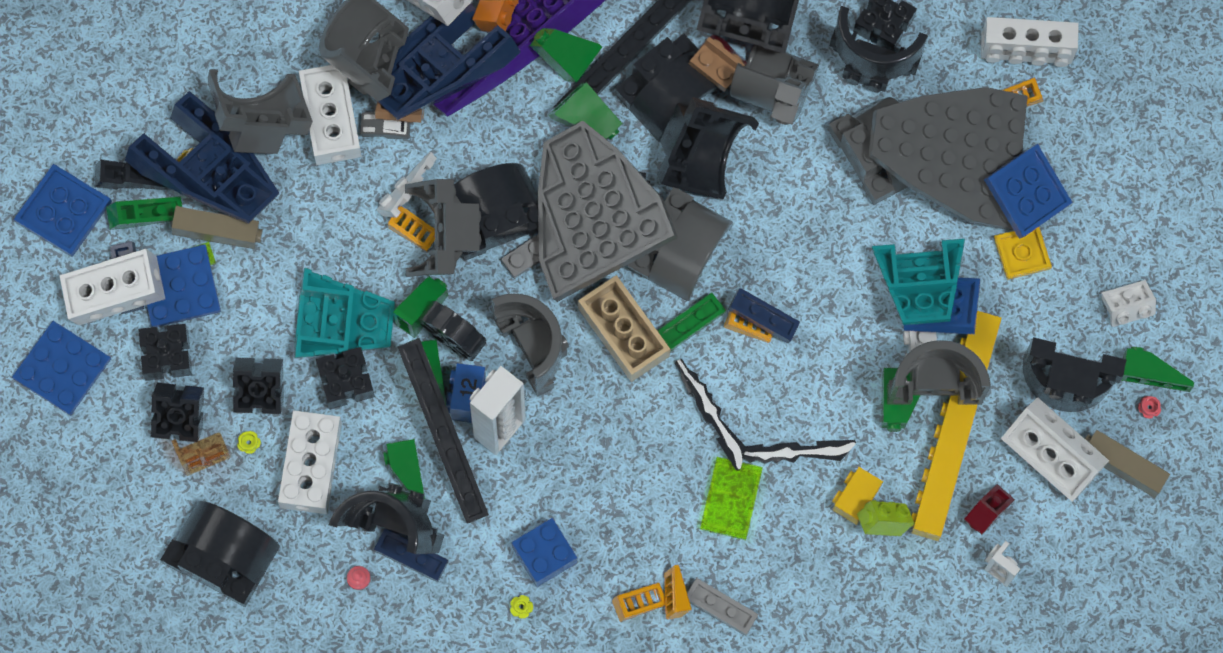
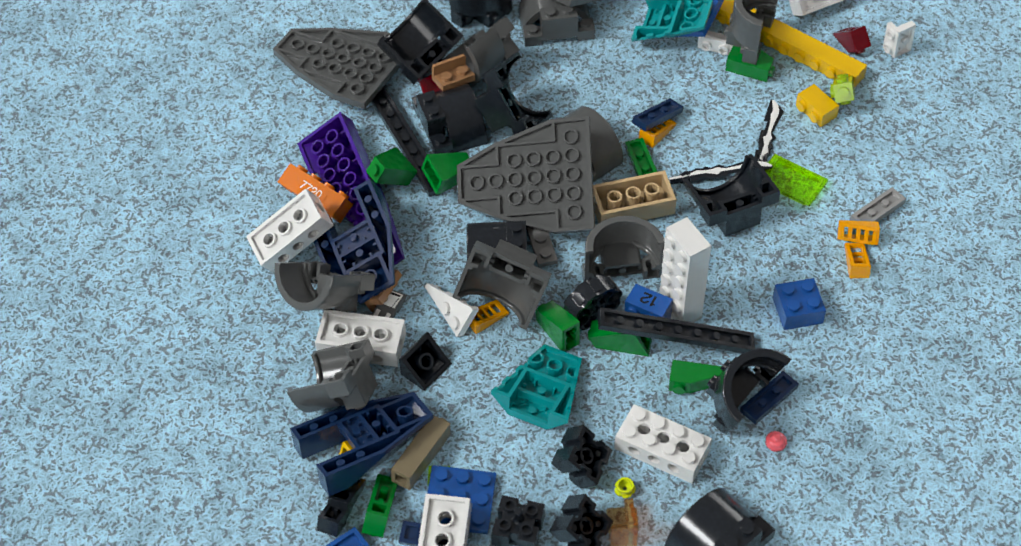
camera: 65 degrees left, 20 degrees down
black brick [316,347,375,410] -> none
neon yellow plate [510,595,533,619] -> none
none -> black slope [399,332,452,391]
none -> black piece [683,154,780,237]

